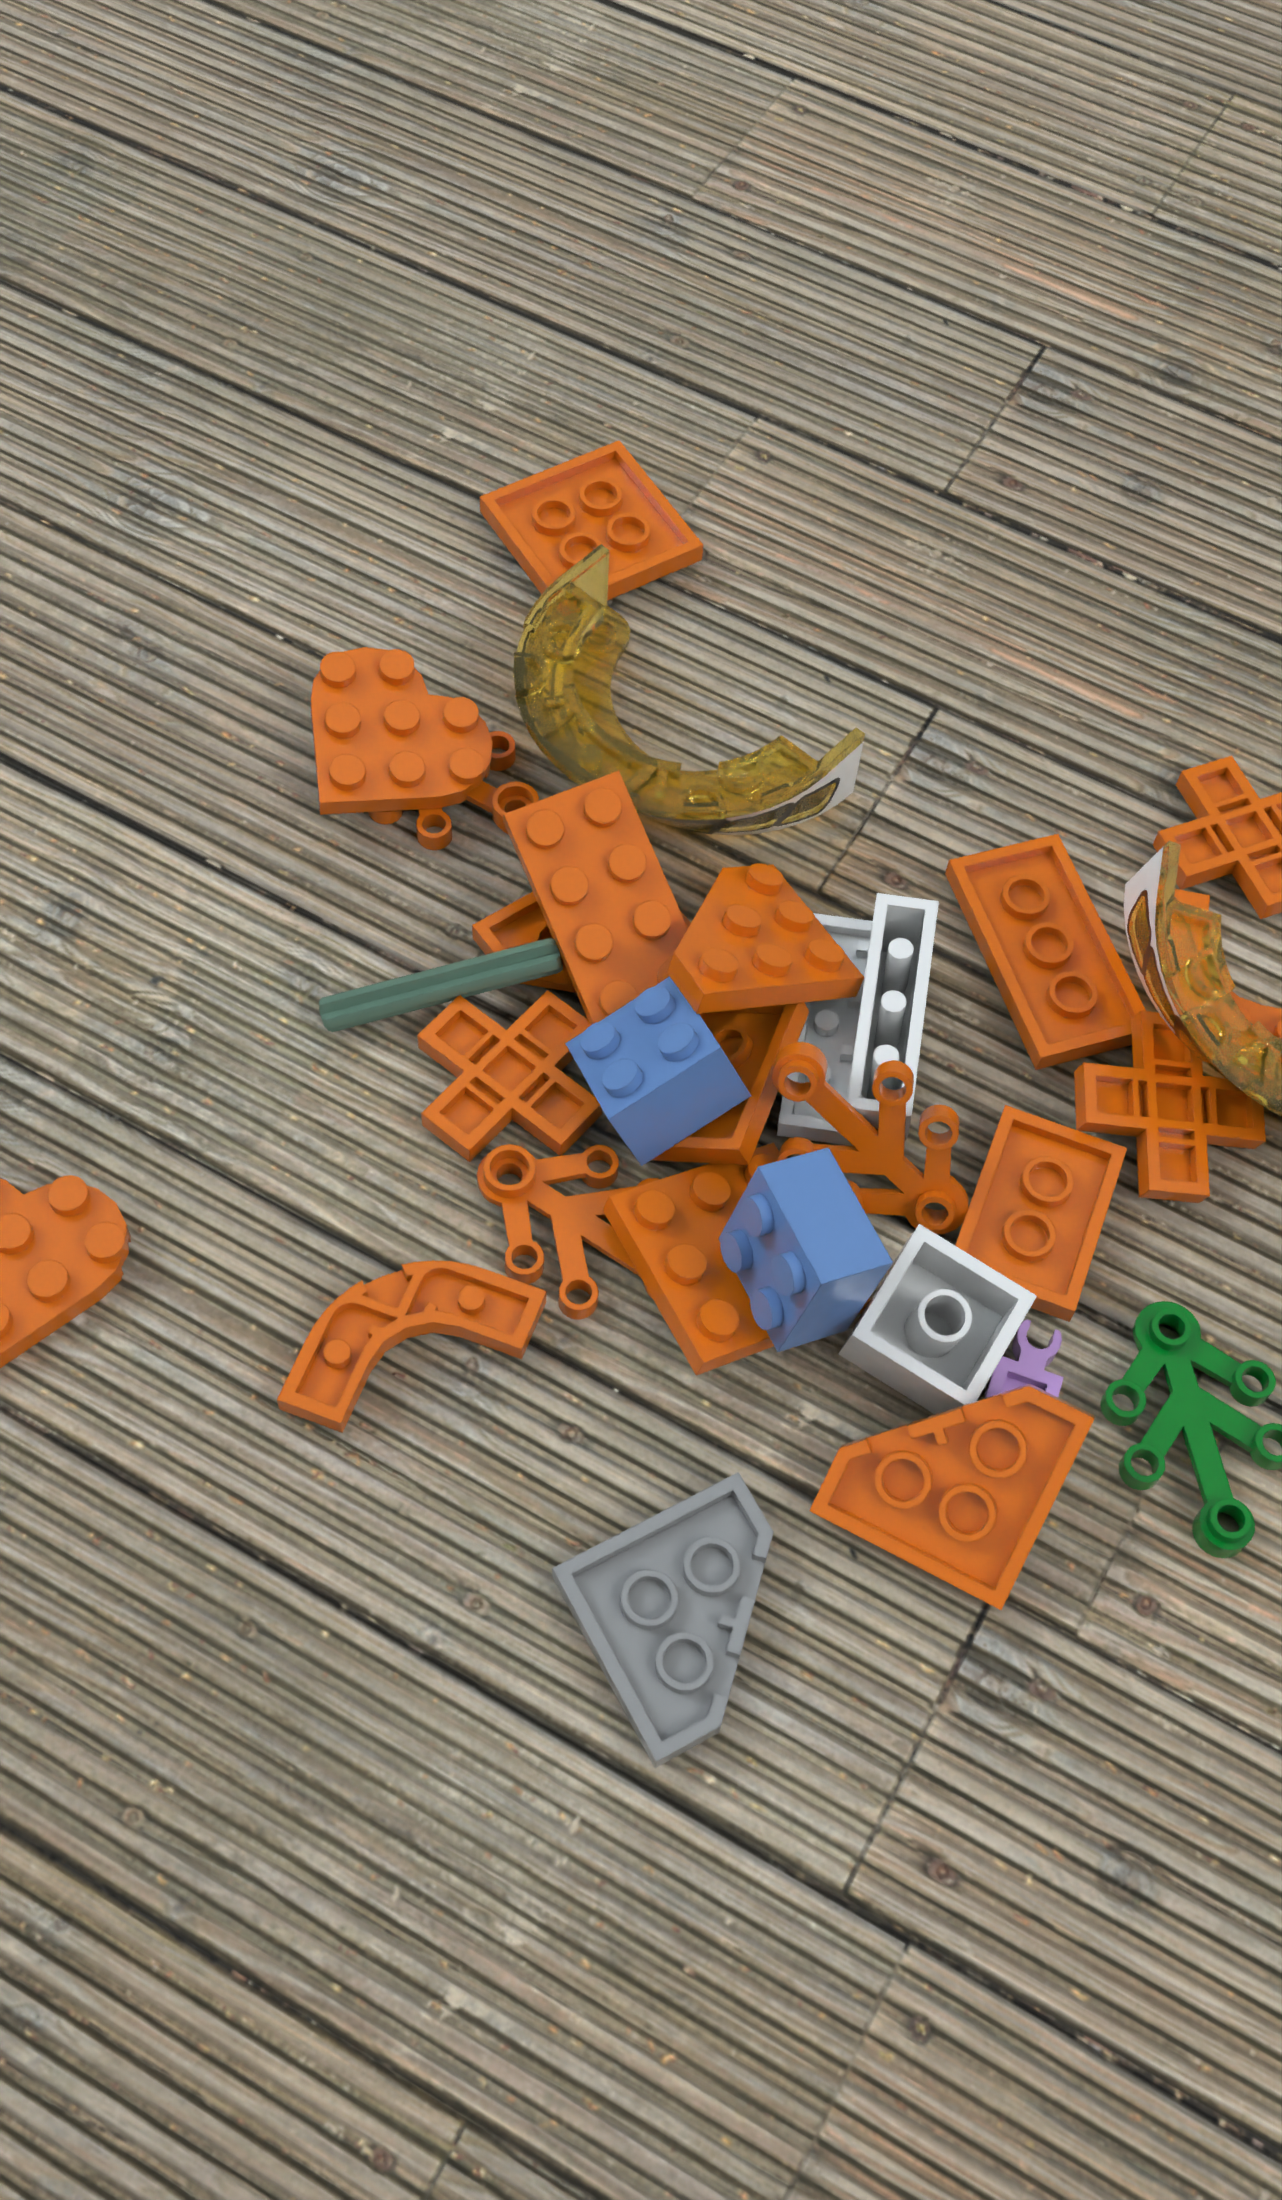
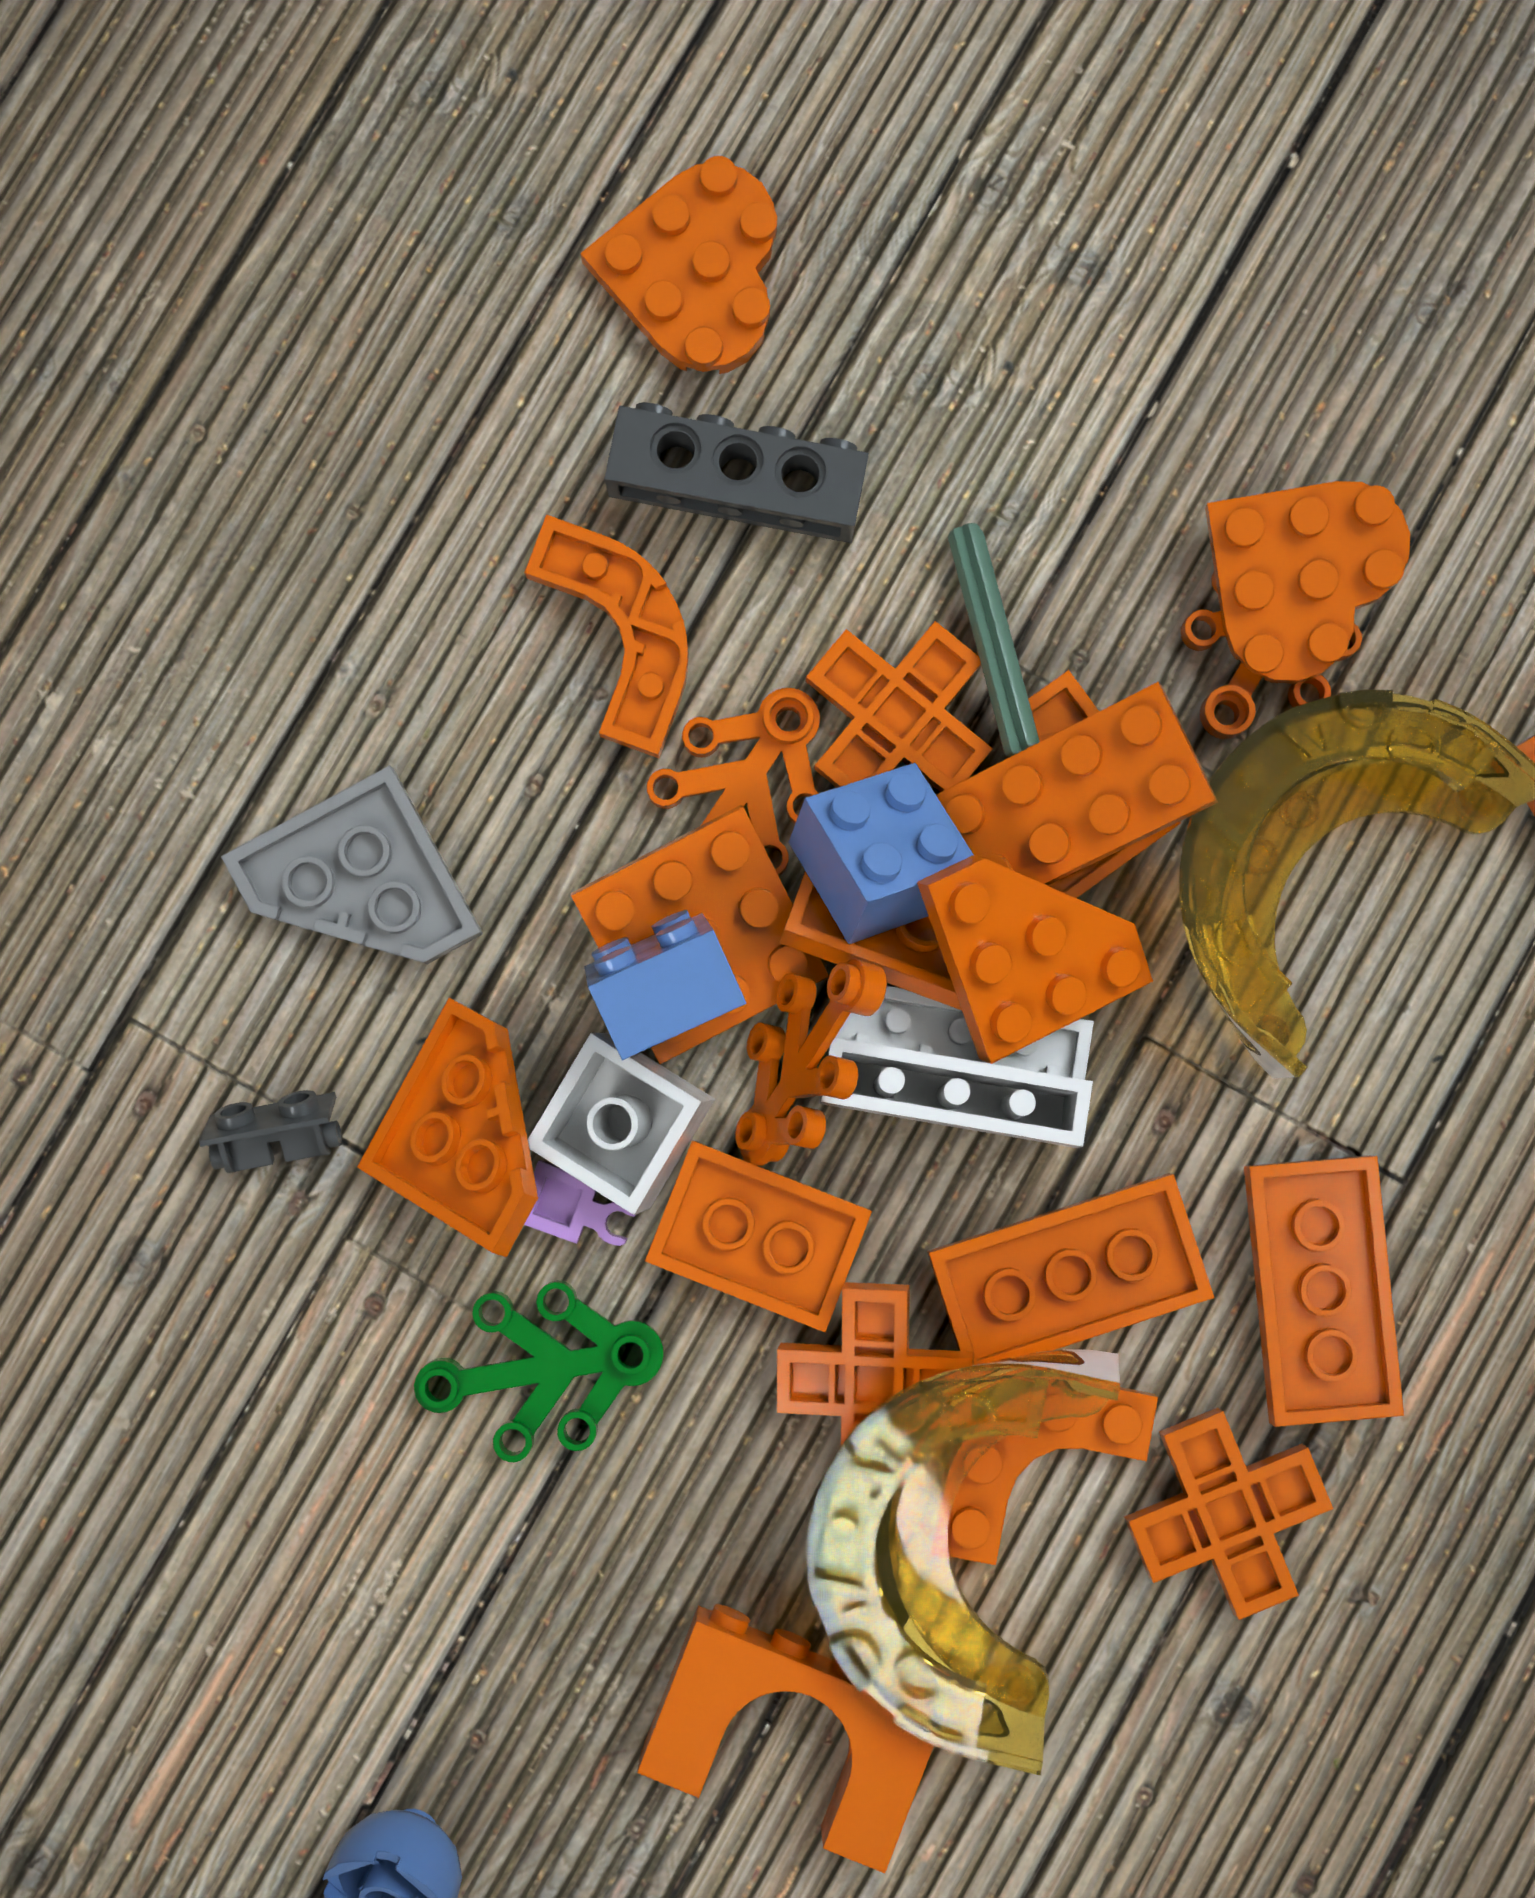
camera: 90 degrees right, 25 degrees up
none -> dark grey hinge [199,1090,342,1173]
none -> dark grey brick [604,402,869,543]
none -> orange plate [1244,1155,1404,1427]

